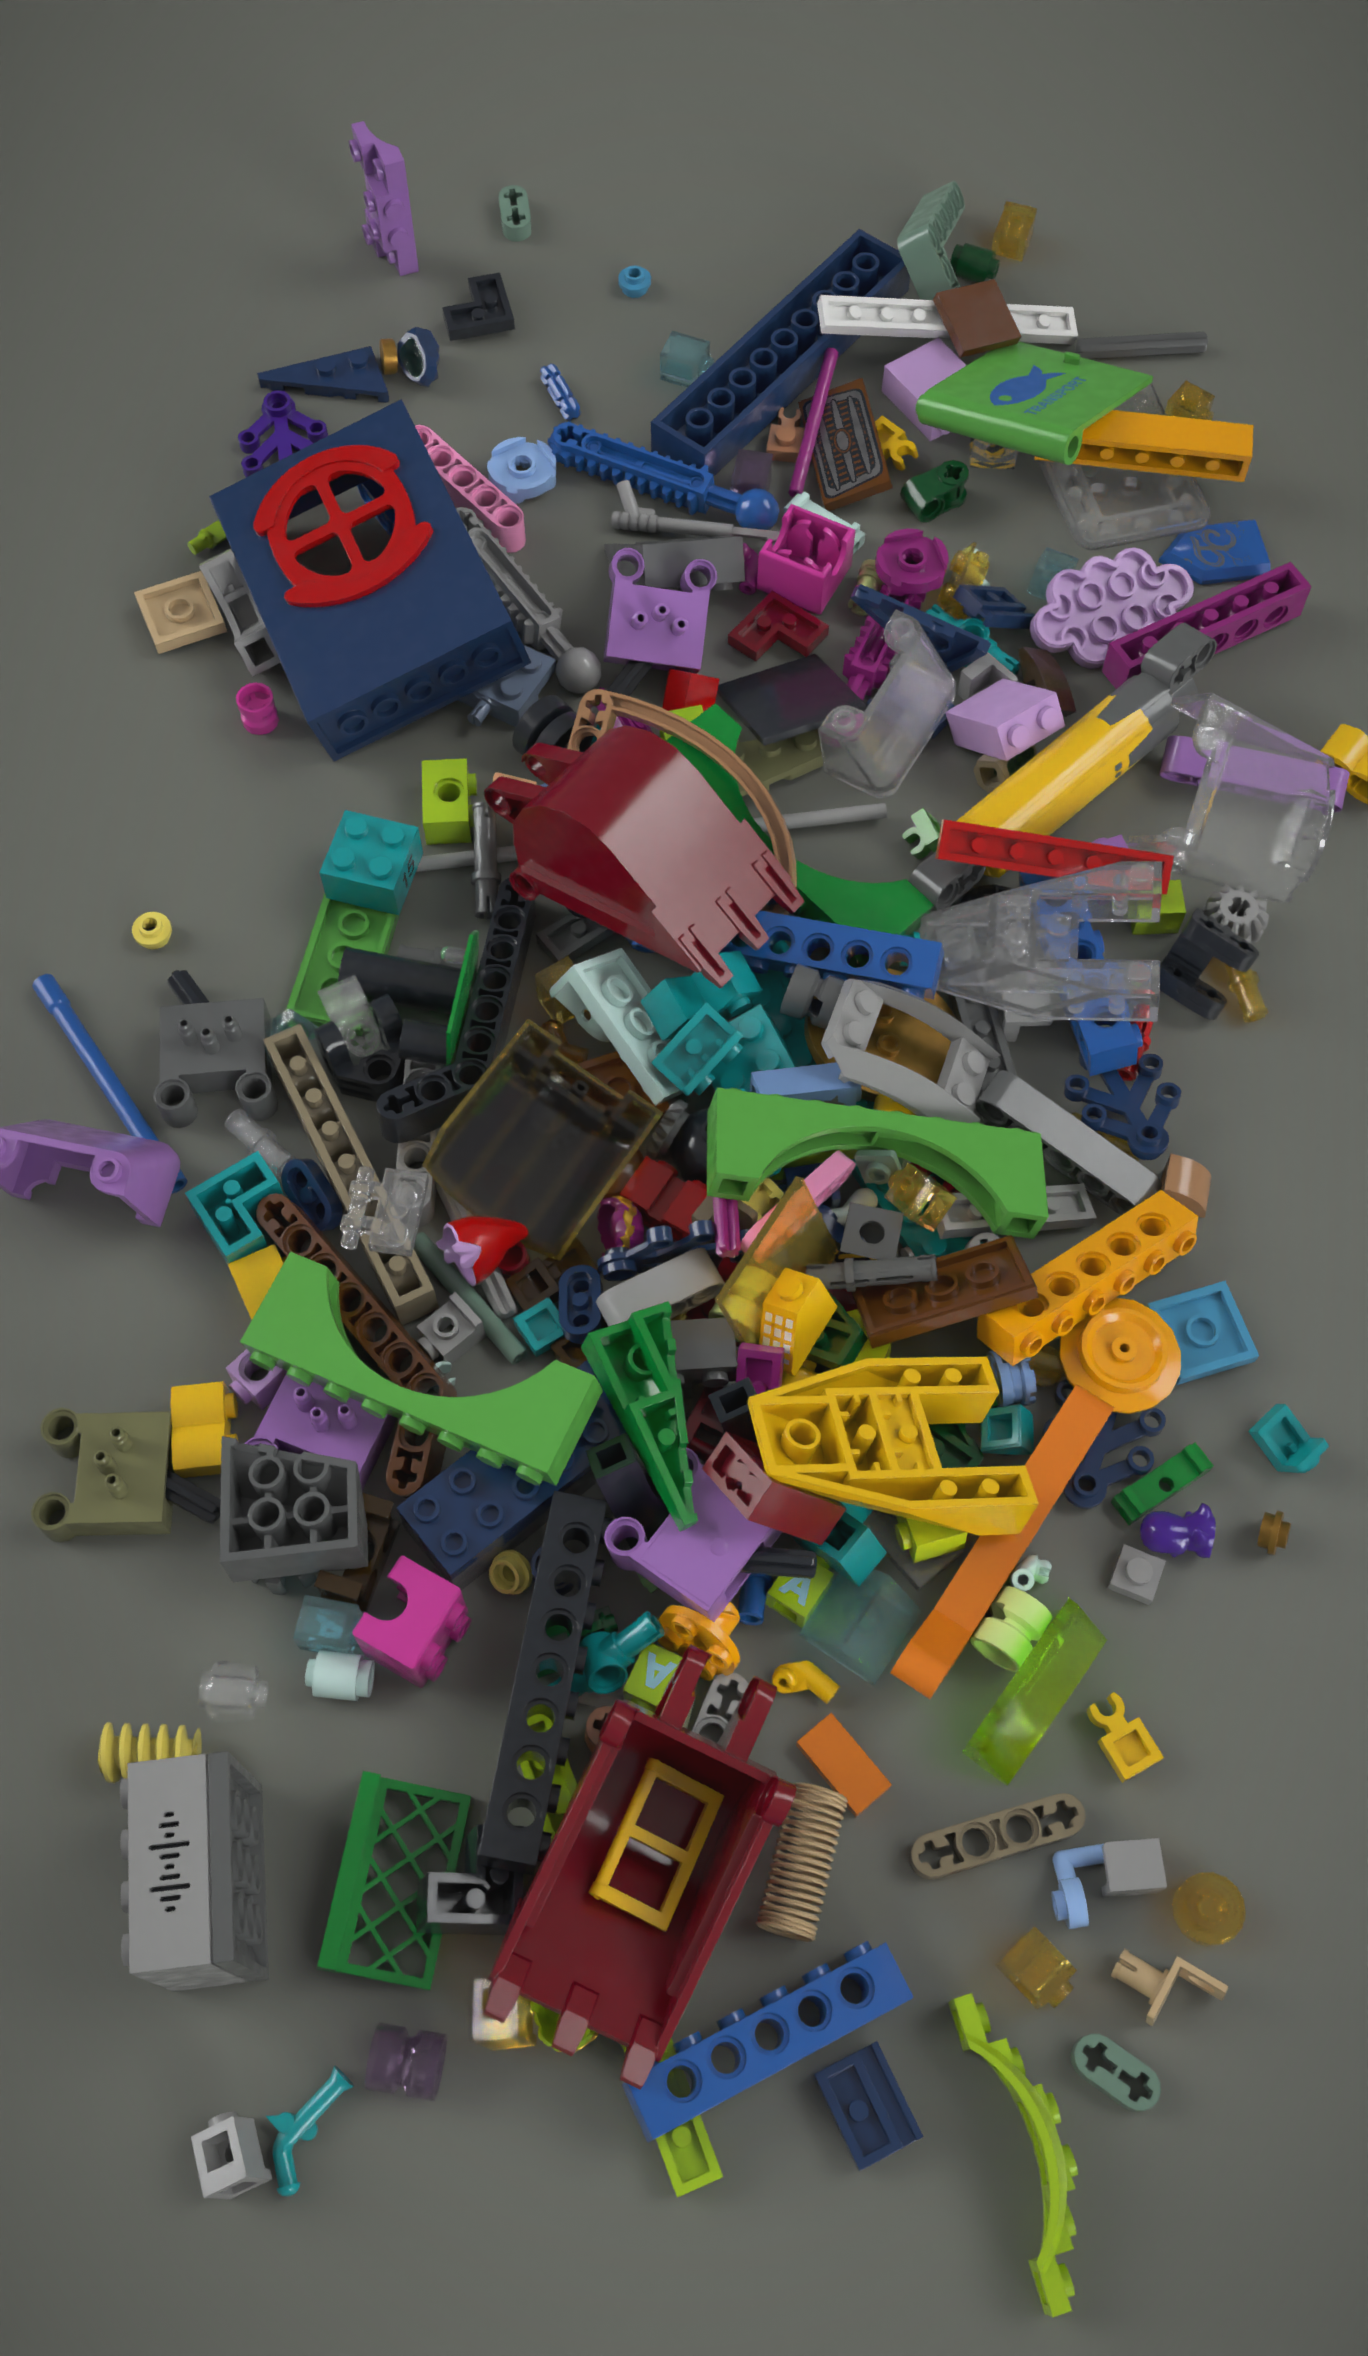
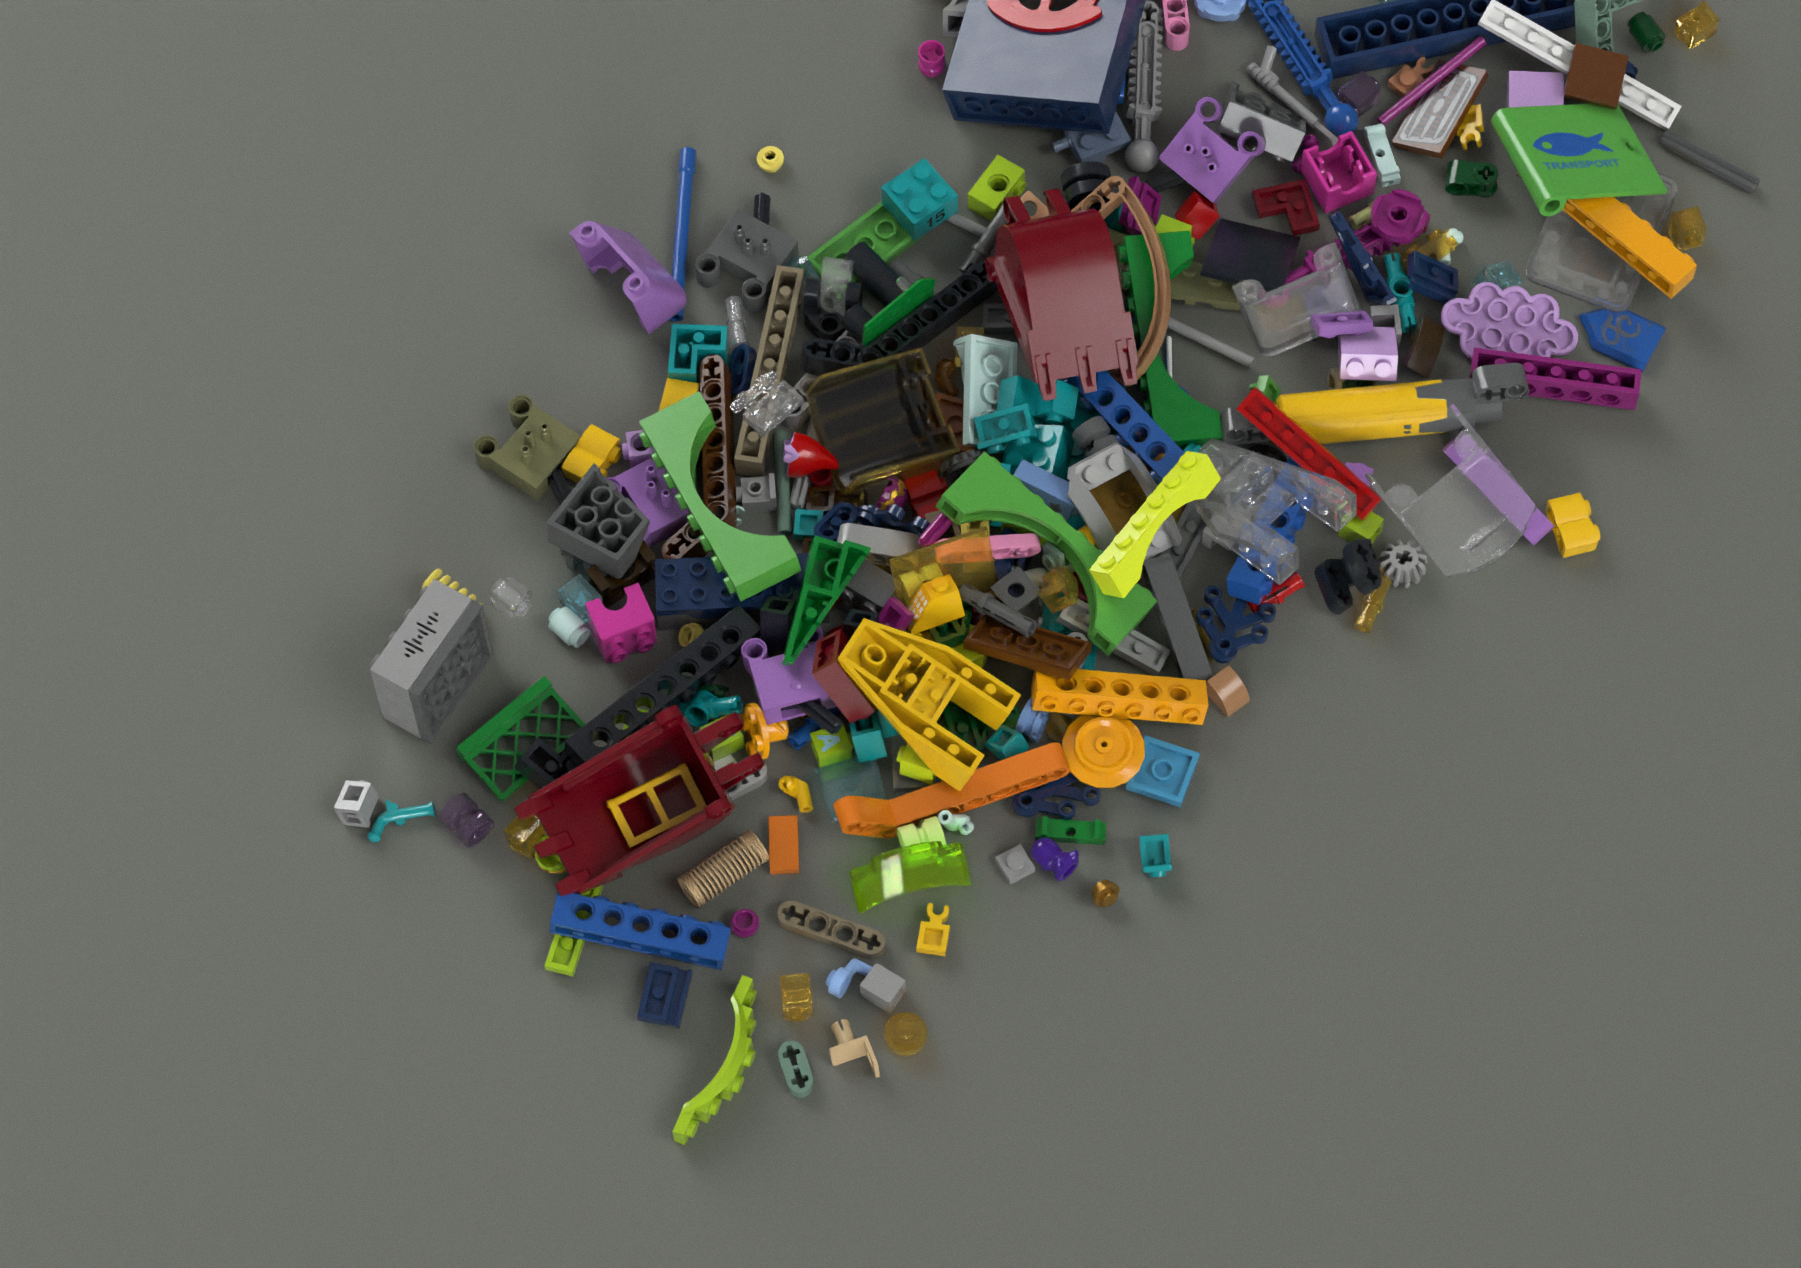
camera: 40 degrees right, 0 degrees up
none -> magenta plate [730,909,759,938]
none -> neon yellow arch [1089,451,1221,598]
none -> medium lavender plate [1311,311,1373,338]

